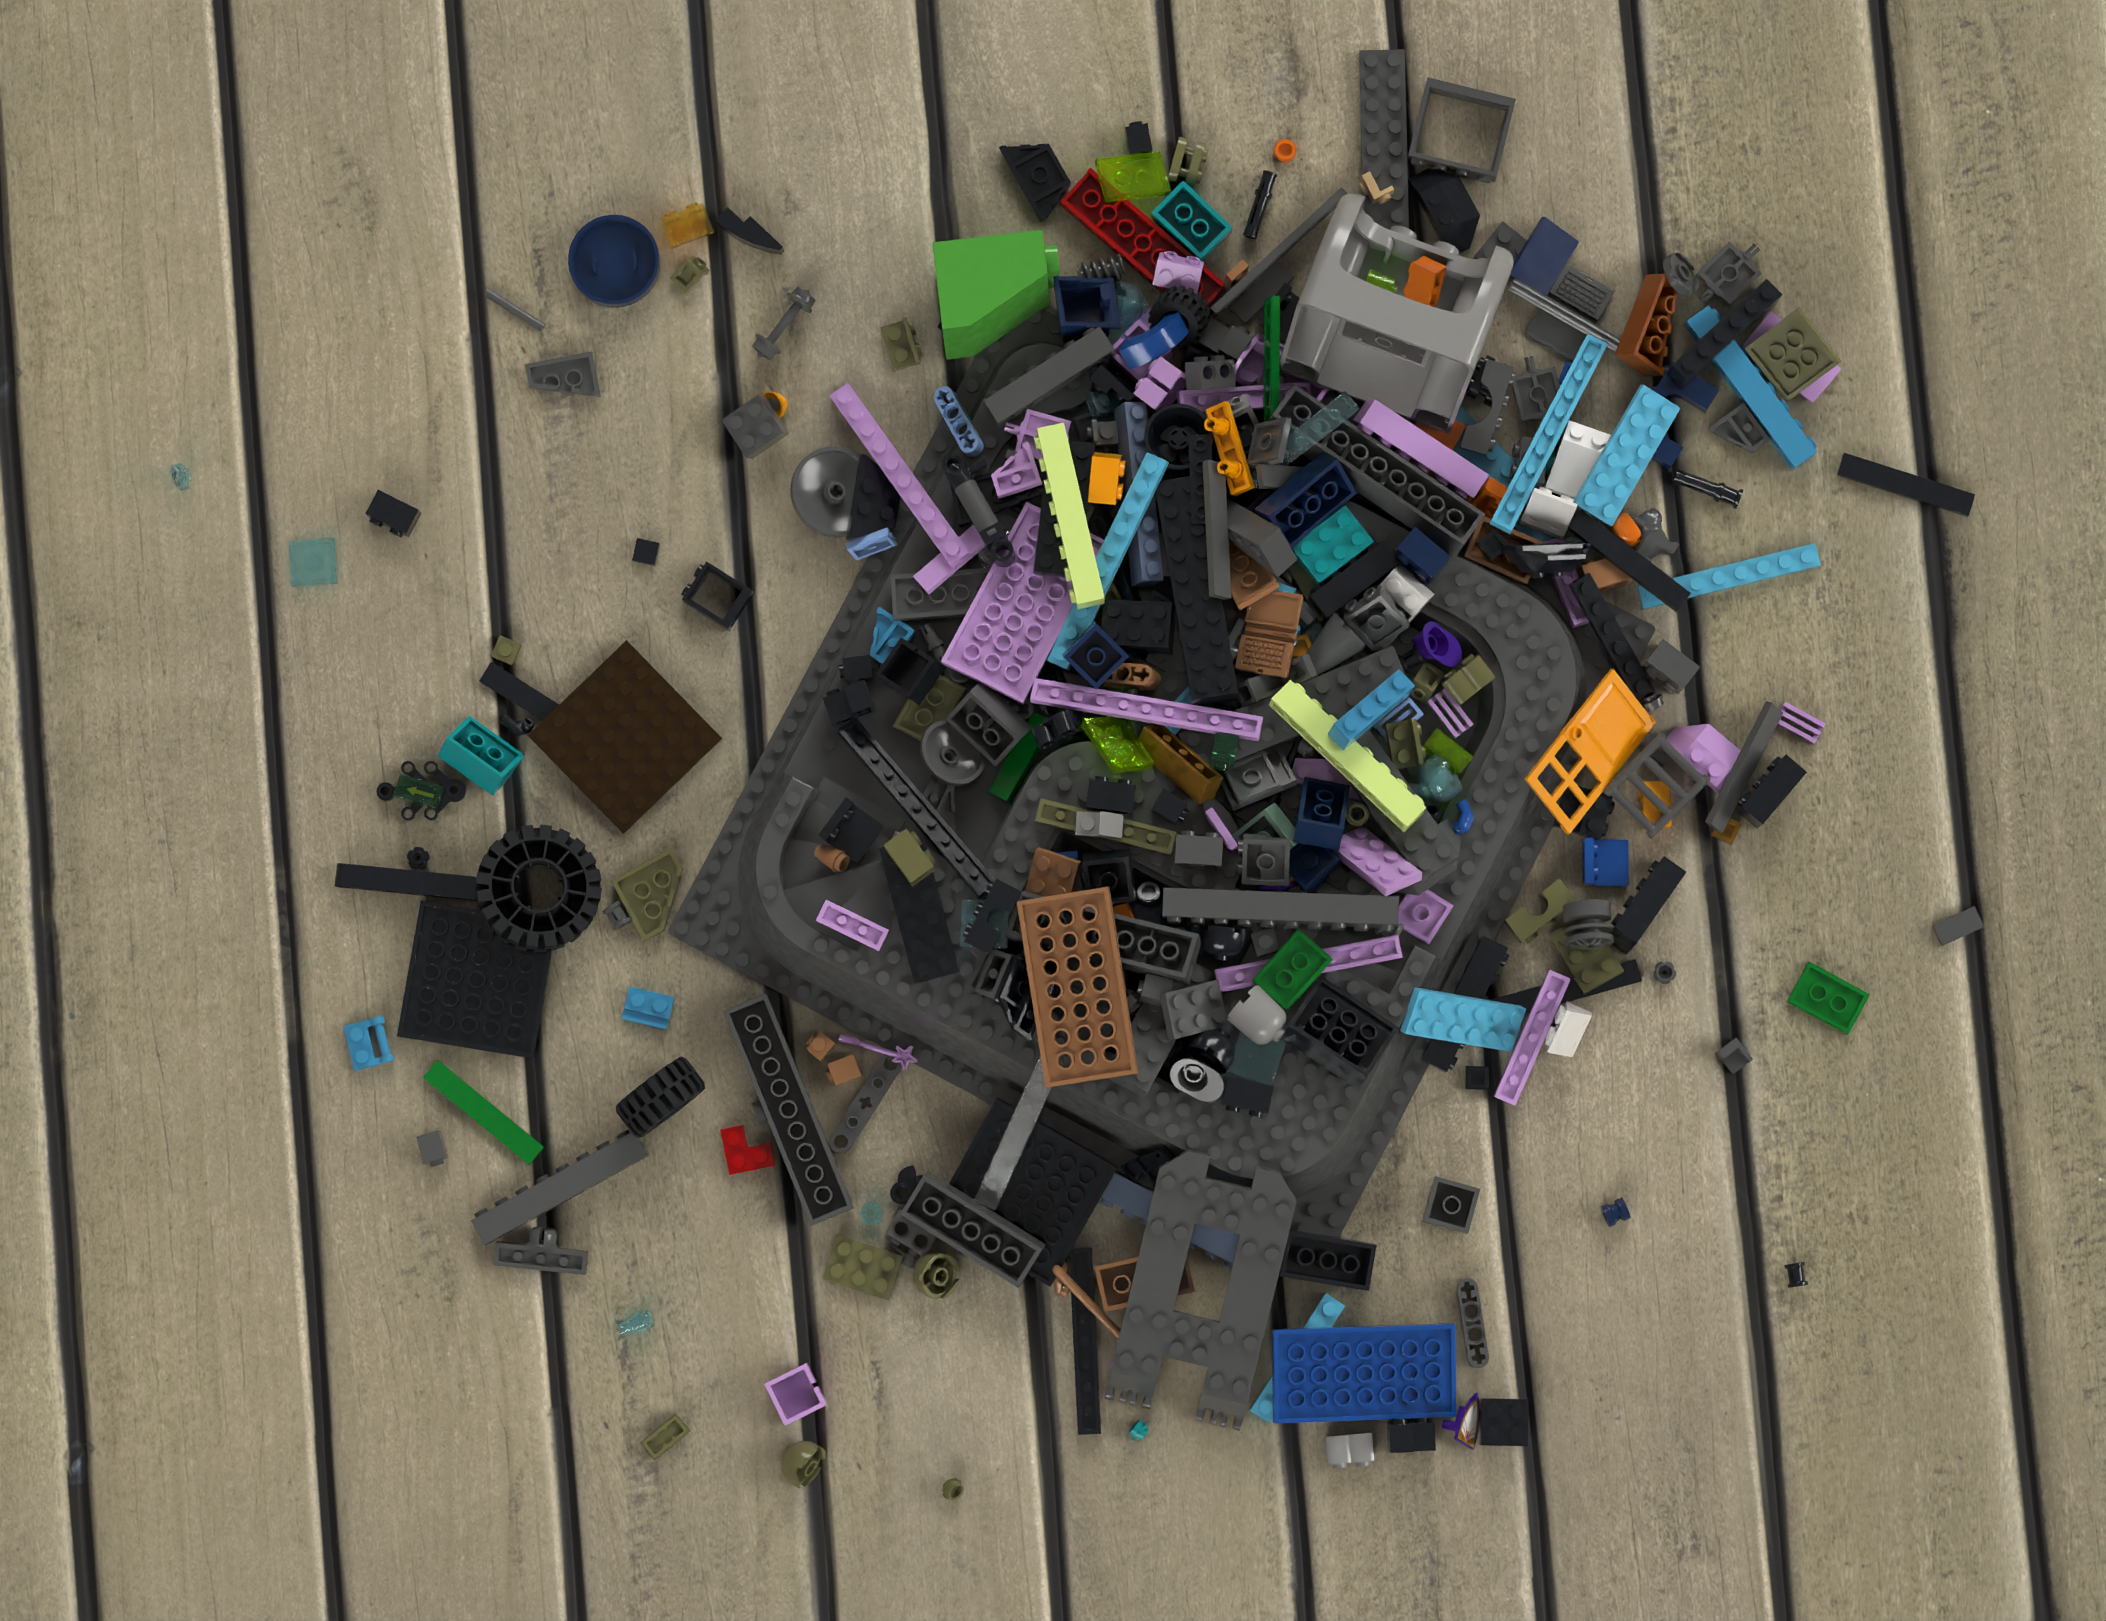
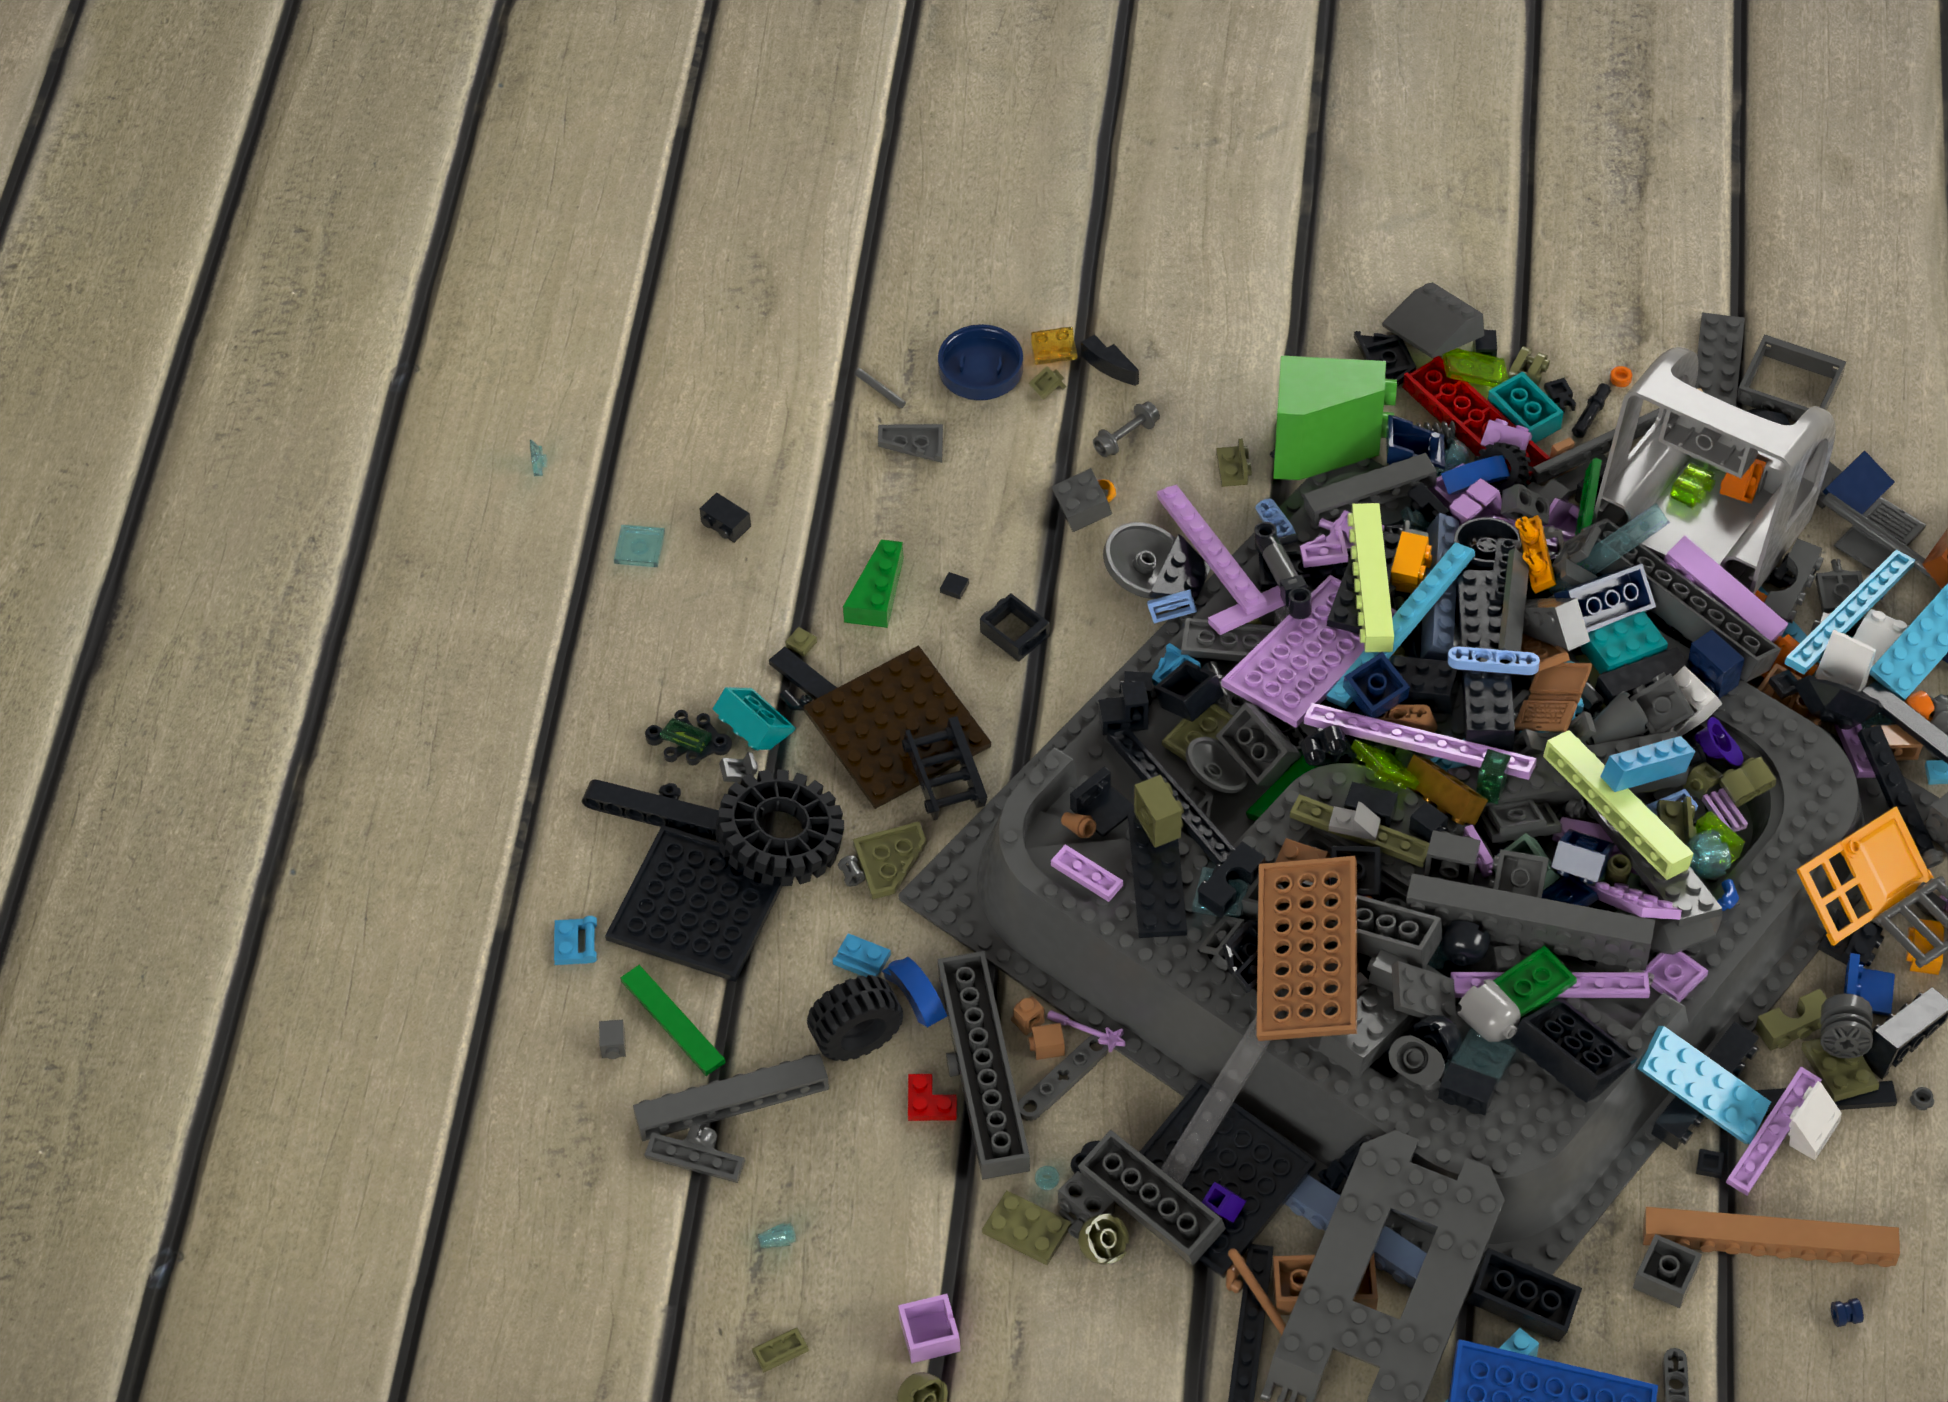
camera: 10 degrees right, 30 degrees down
none -> dark grey bracket [719,752,758,783]
none -> green wedge [843,539,904,628]
none -> blue arch [882,957,947,1028]
none -> black fence [902,716,988,821]
none -> dark purple brick [1202,1182,1246,1222]
none -> dark grey slope [1382,282,1484,358]
none -> light blue beam [1448,647,1540,675]
none -> black plate [1544,378,1576,413]
none -> medium nougat brick [1643,1207,1900,1267]

